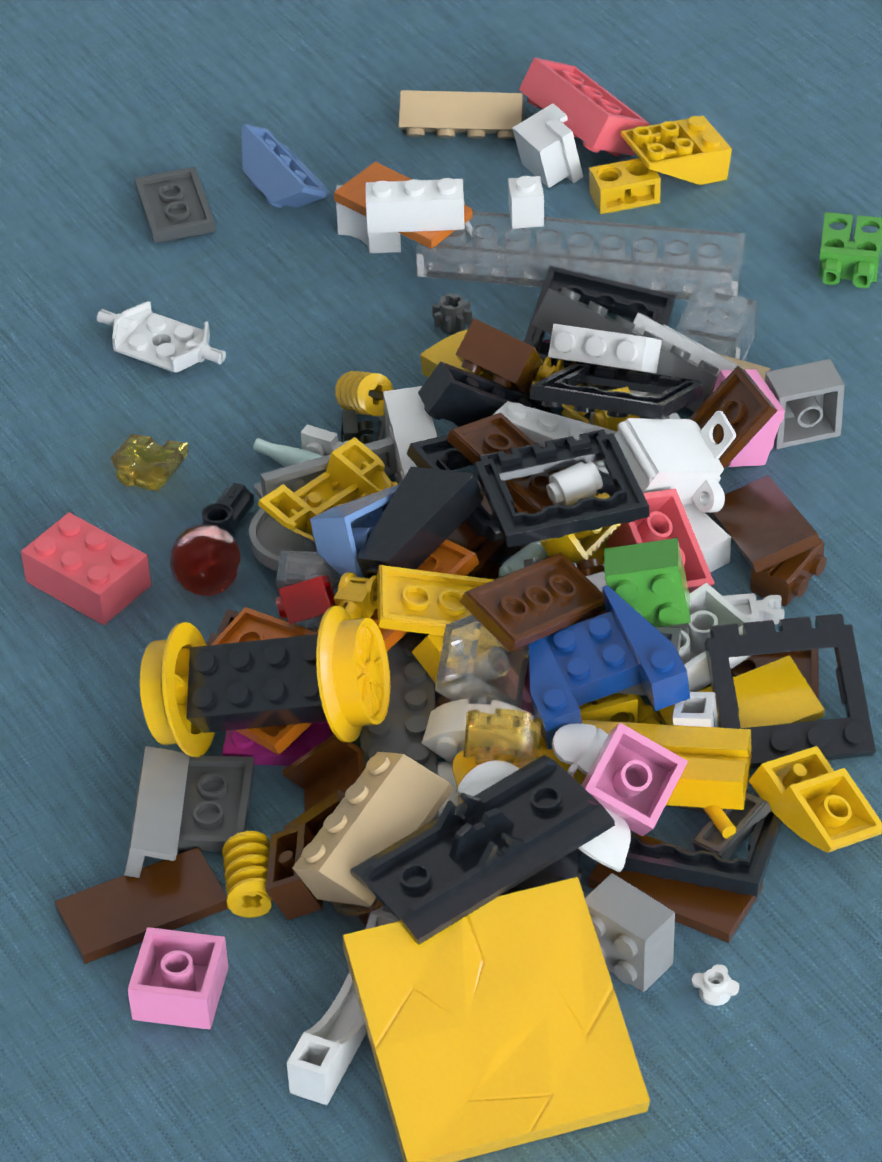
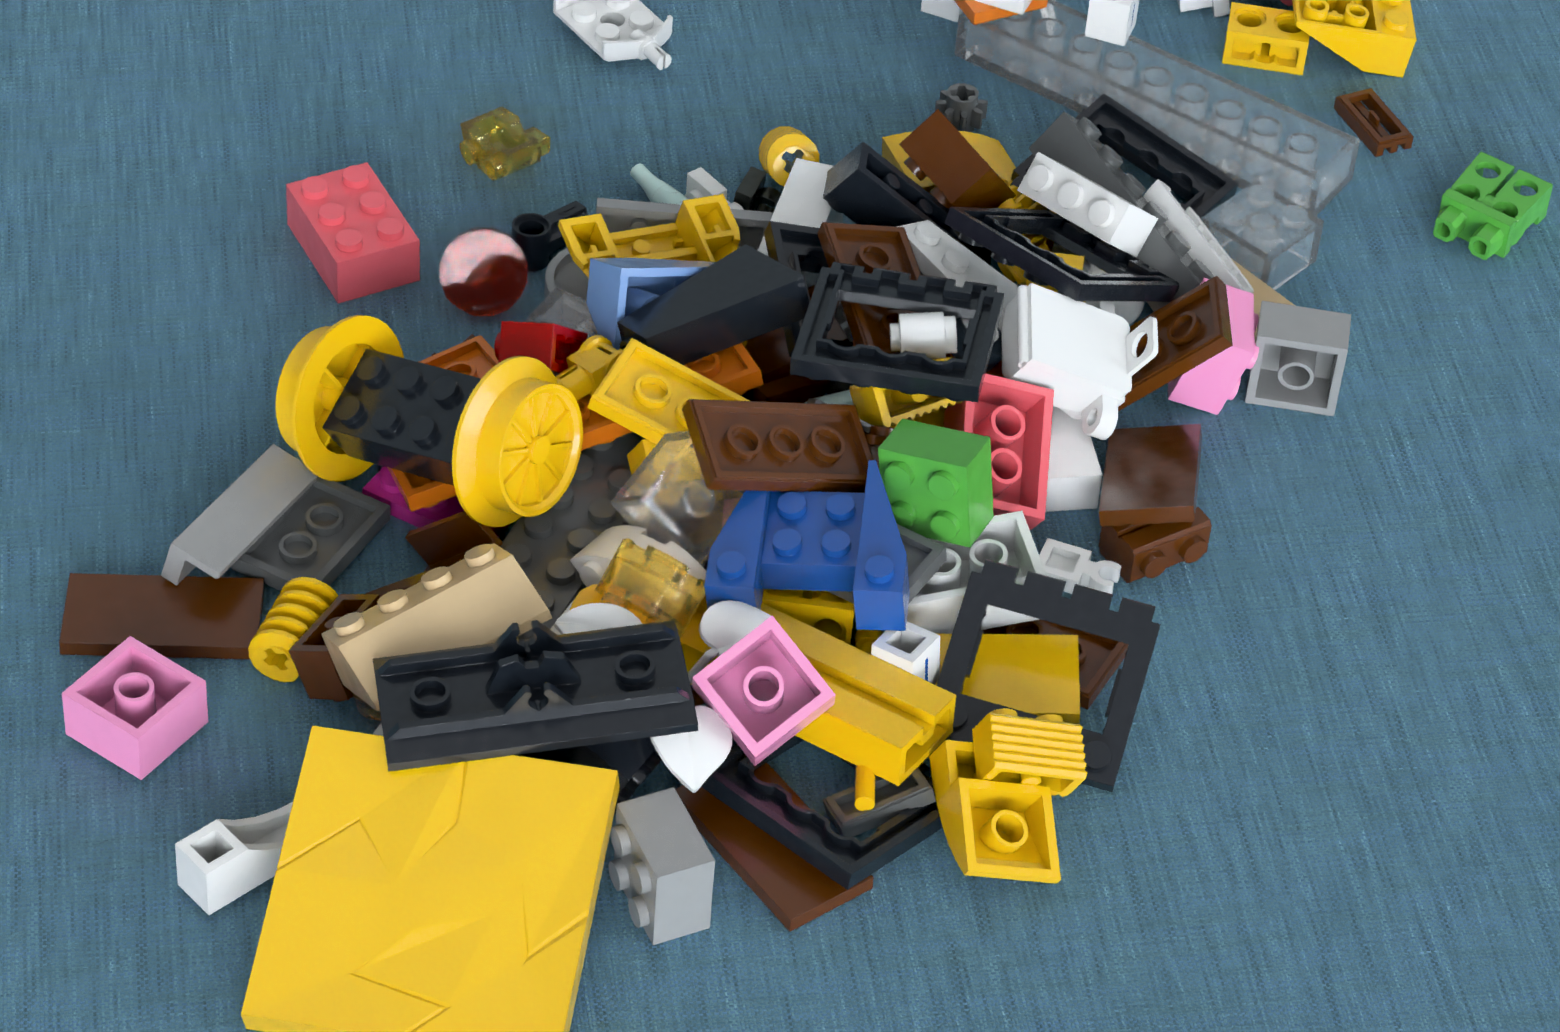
camera: 20 degrees right, 0 degrees up
white plate [692,964,739,1006] -> none
none -> yellow brick [972,708,1087,797]
none -> reddish brown tile [1334,88,1414,157]

